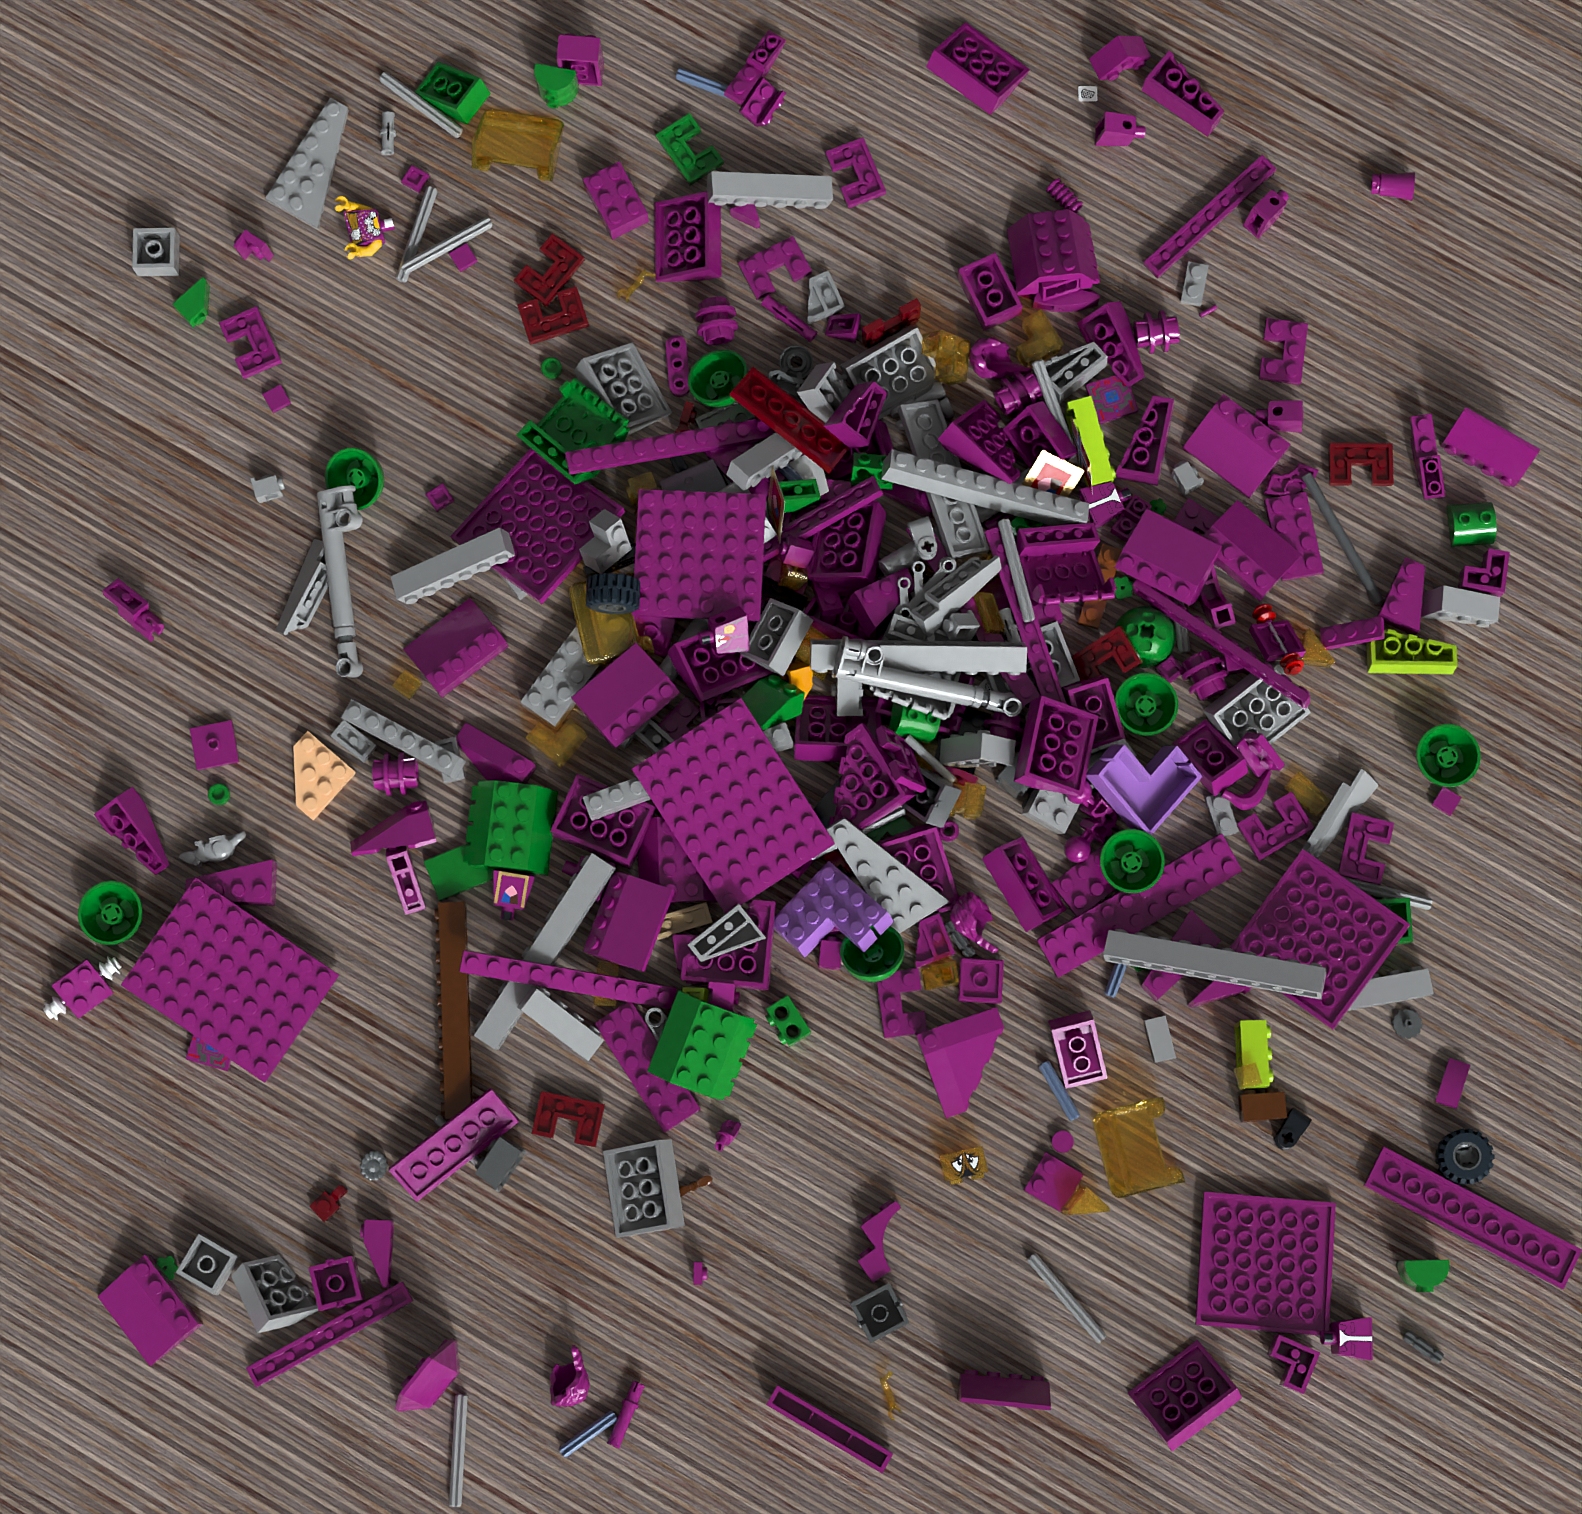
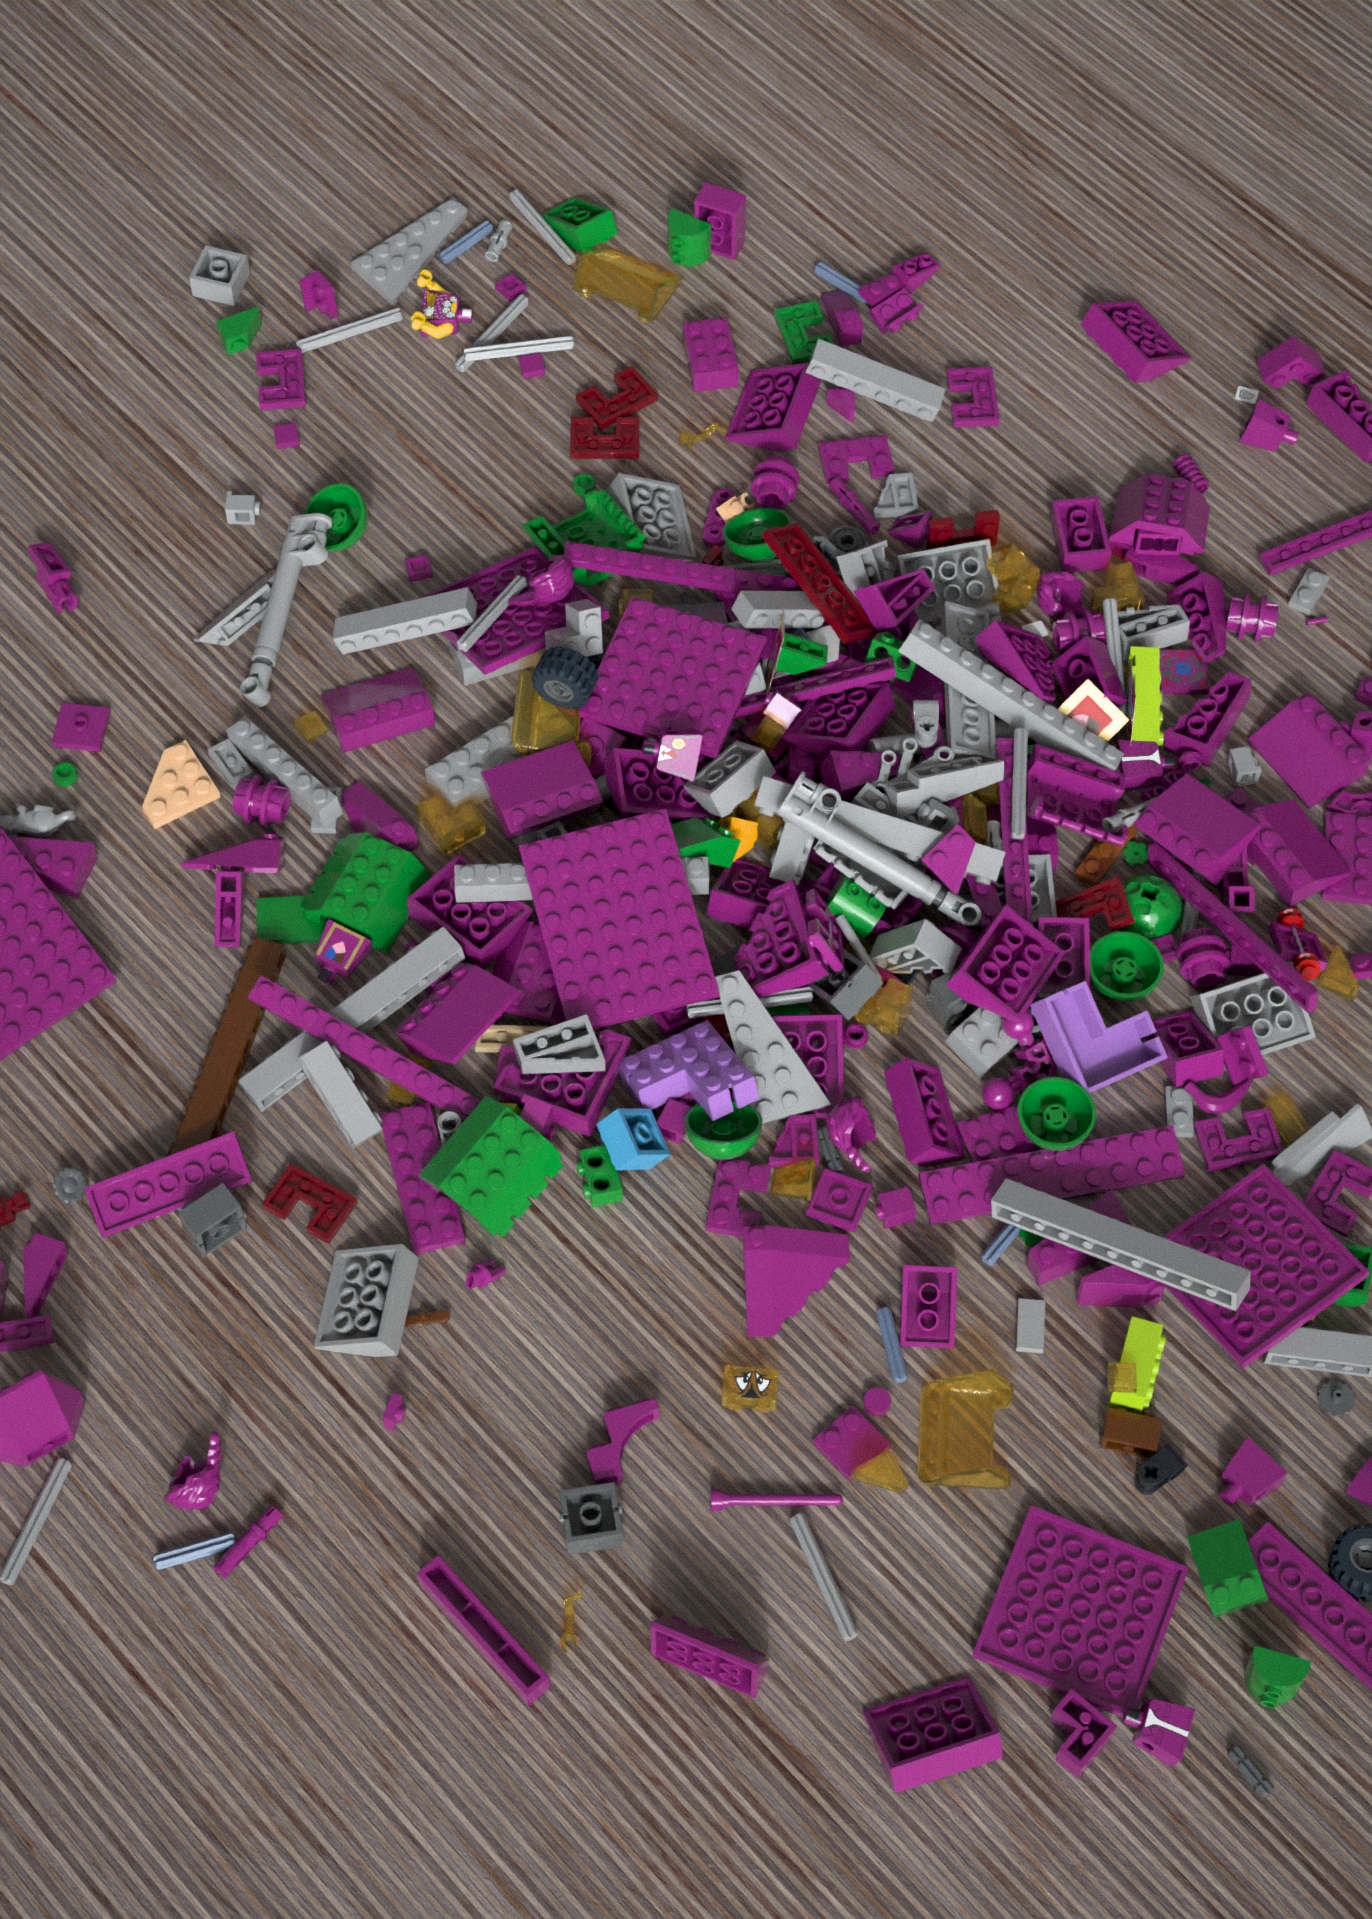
camera: 15 degrees right, 20 degrees down
none -> axle [296,308,403,353]
none -> sand blue axle [439,221,493,264]
none -> light grey axle [457,575,527,652]
none -> magenta hair [508,555,574,607]
none -> dark azure brick [596,1109,671,1170]
none -> magenta piece [710,1489,843,1511]
none -> light nougat plate [716,492,755,523]
none -> magenta slope [820,290,863,347]
none -> magenta brick [874,1187,916,1229]
none -> magenta wing [921,824,976,895]
none -> white sticker [1022,621,1048,637]
none -> light grey pin [1102,797,1157,833]
none -> magenta plate [1177,750,1202,772]
none -> green slope [1187,1519,1269,1618]
none -> magenta torso [1219,1437,1288,1506]

